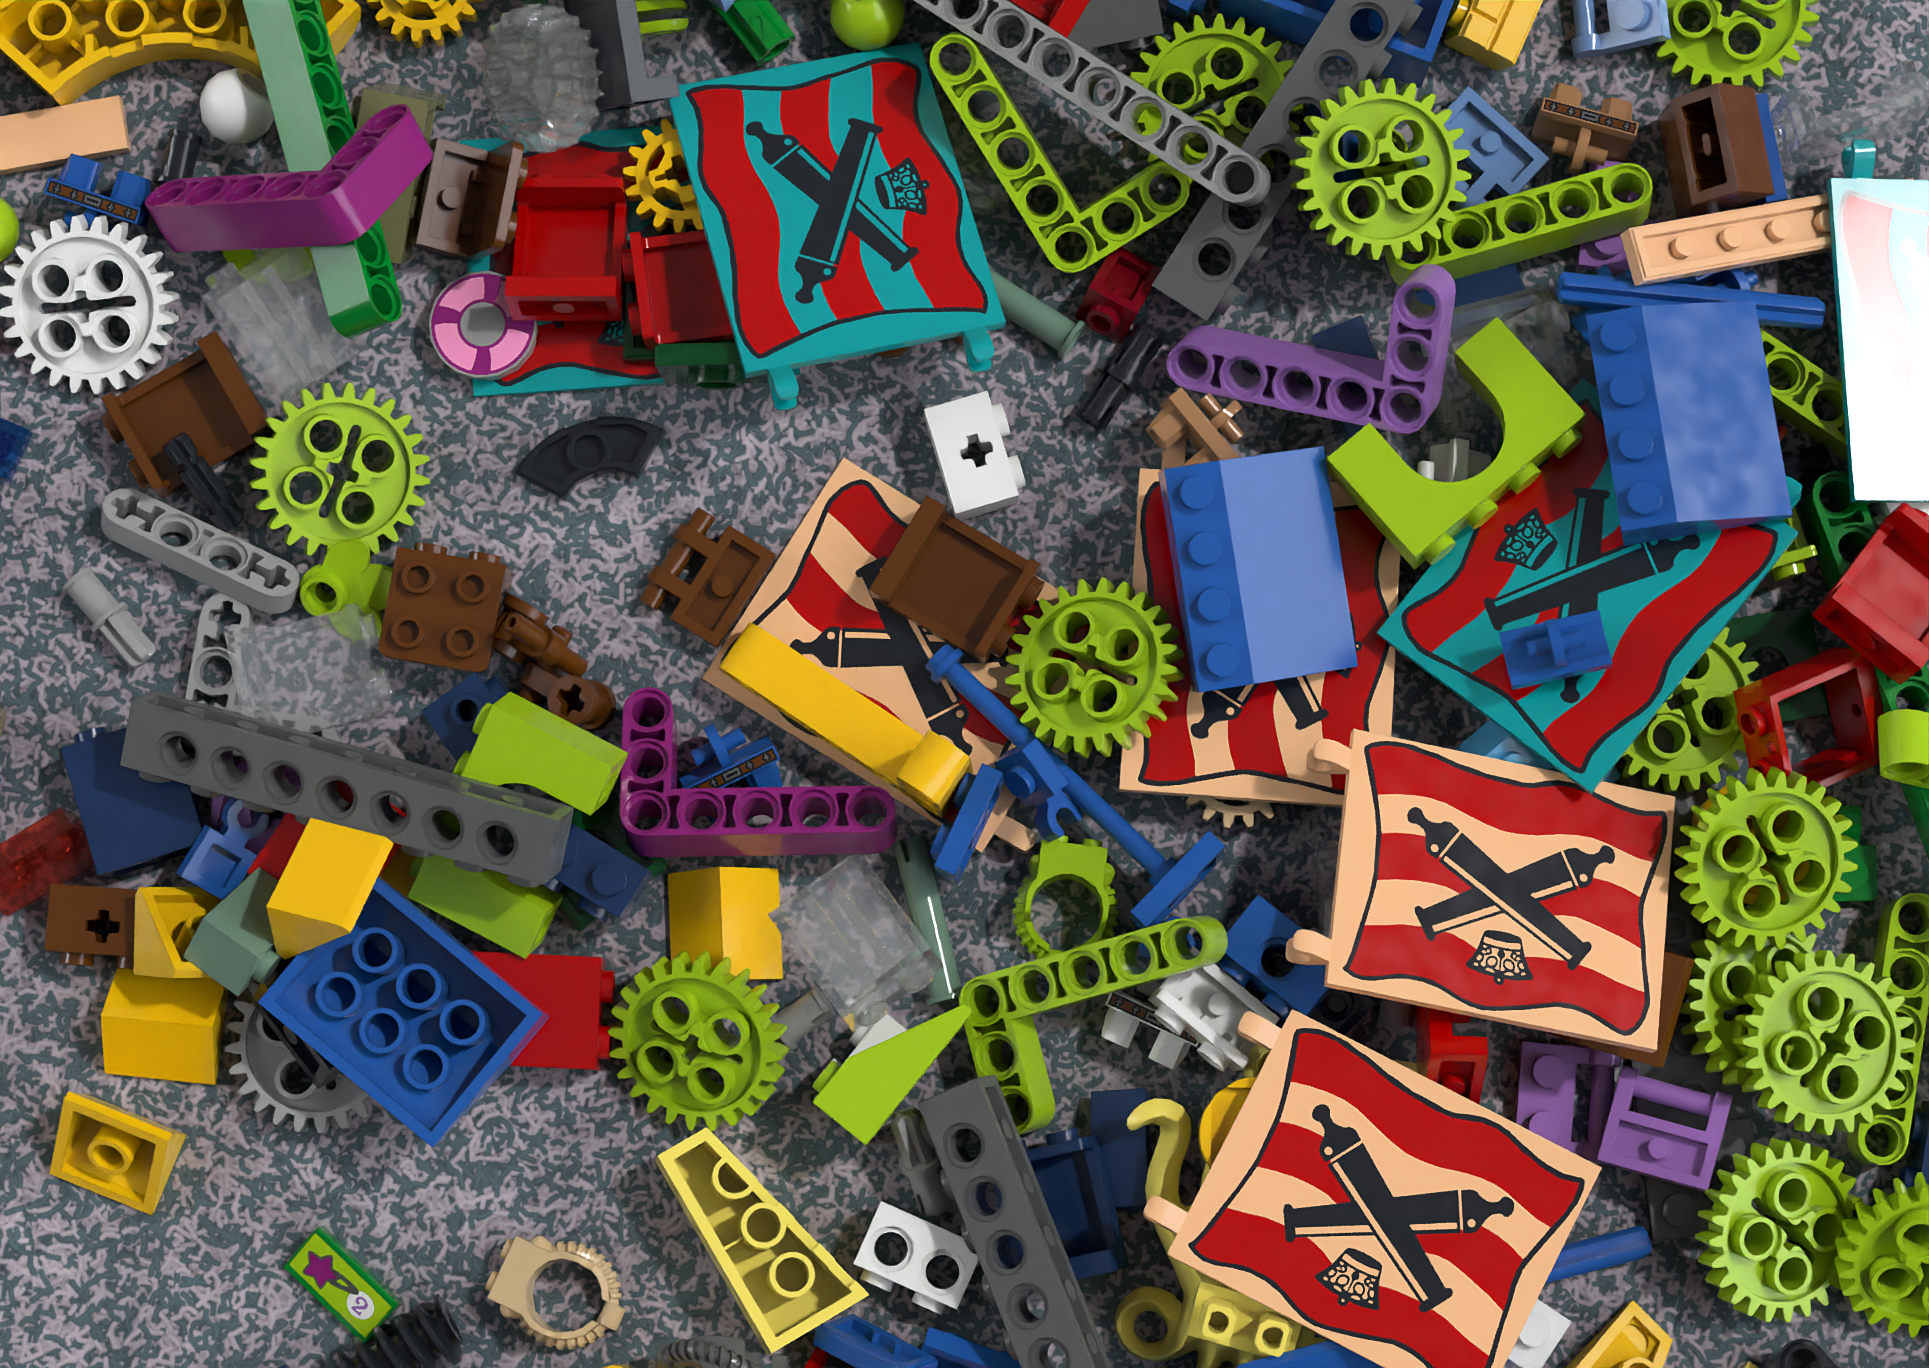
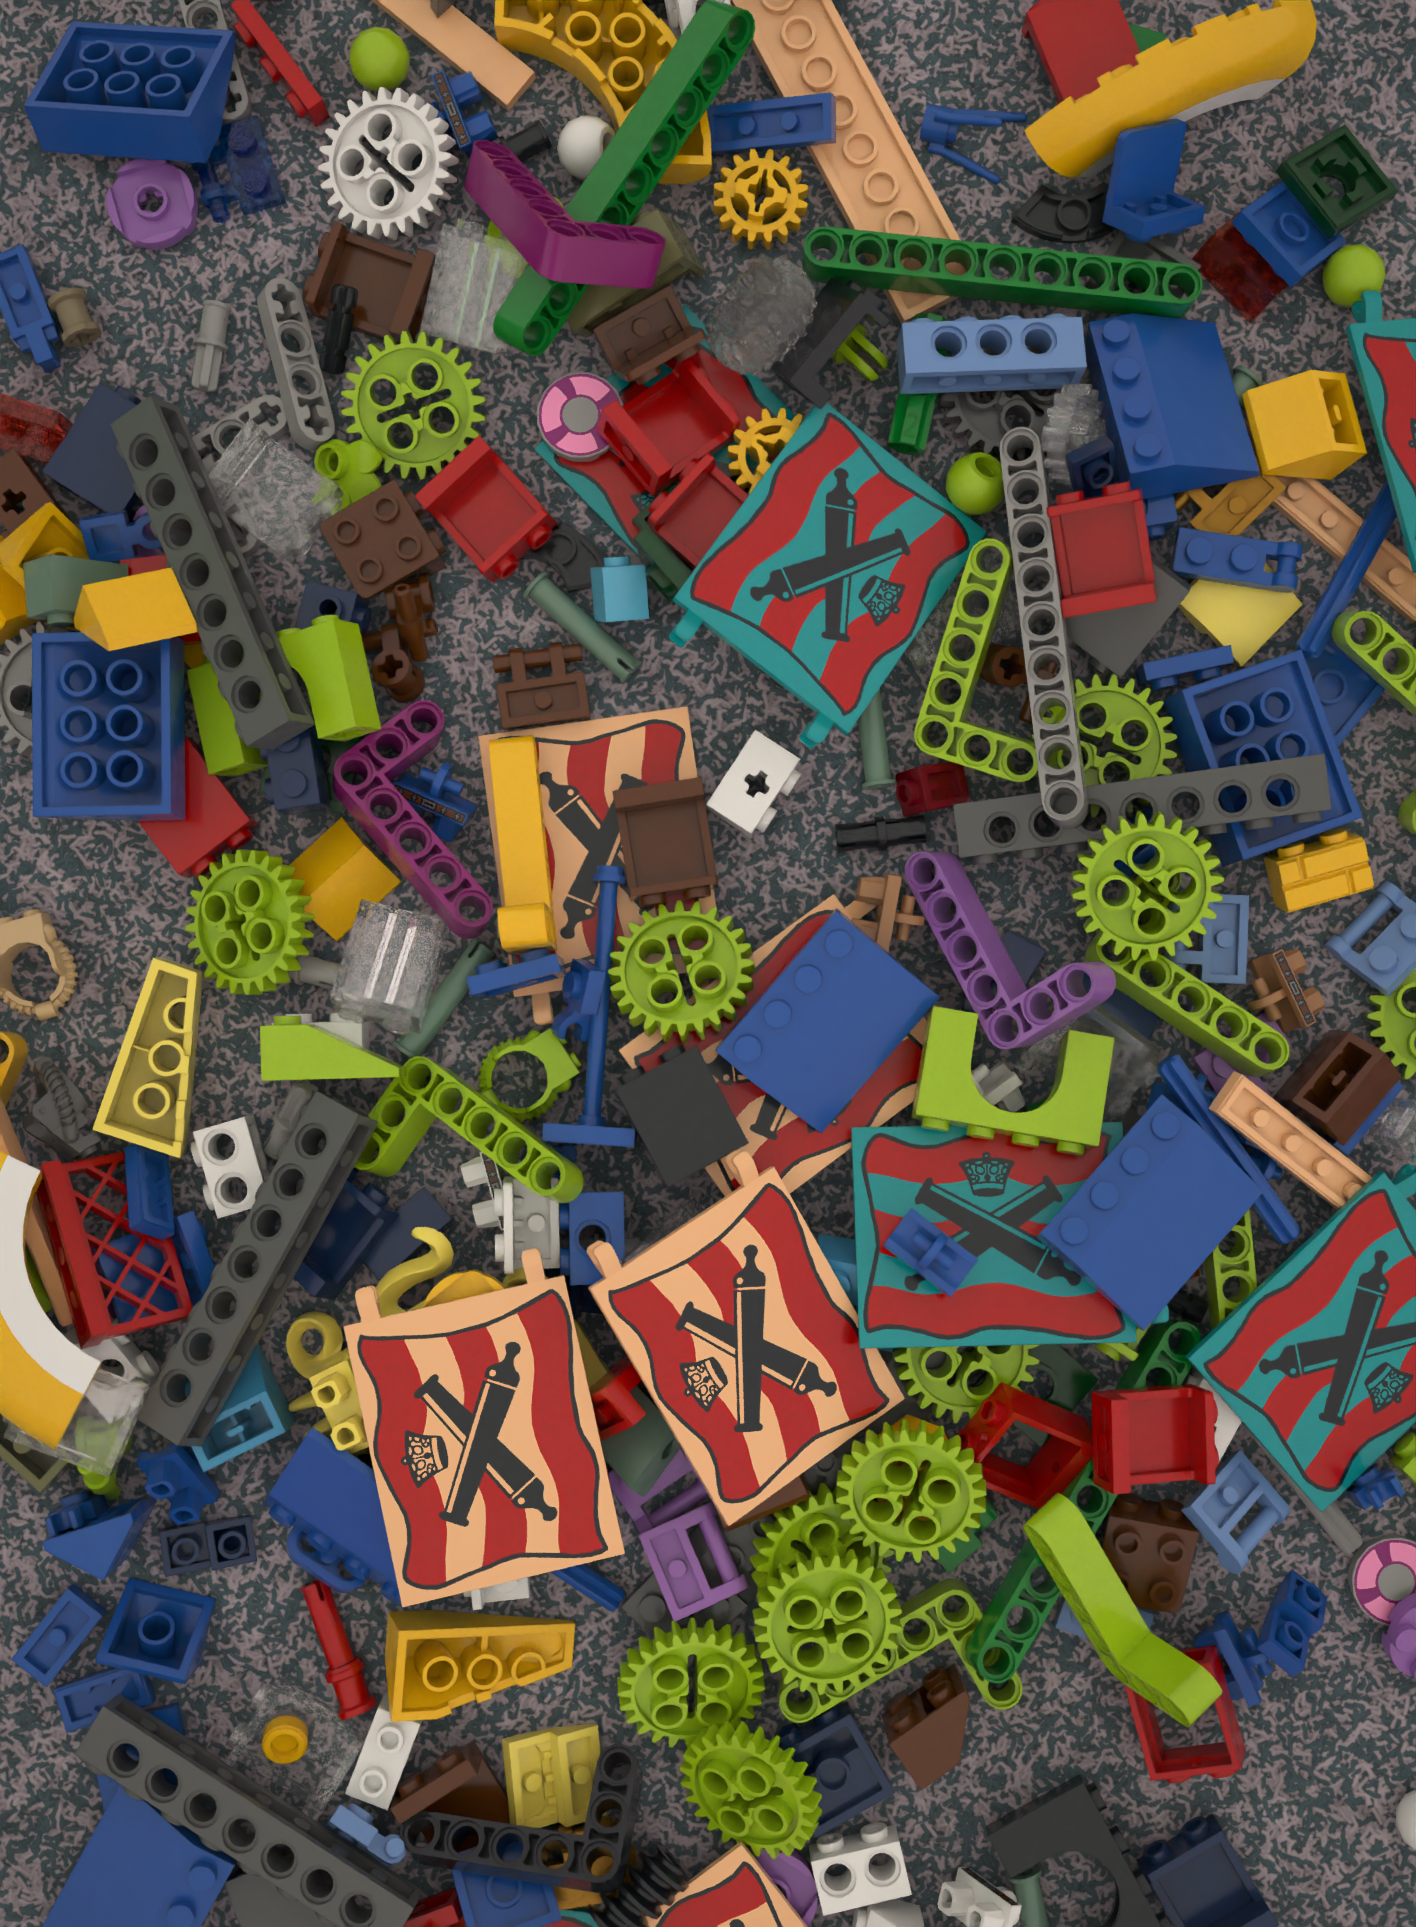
camera: 50 degrees right, 5 degrees up
none -> red panel [414,435,558,583]
none -> sand green pin [523,571,642,684]
none -> medium azure brick [590,556,649,622]
none -> sand green torso [601,1385,681,1497]
none -> black panel [613,1044,749,1188]
none -> reddish brown piece [980,644,1058,724]

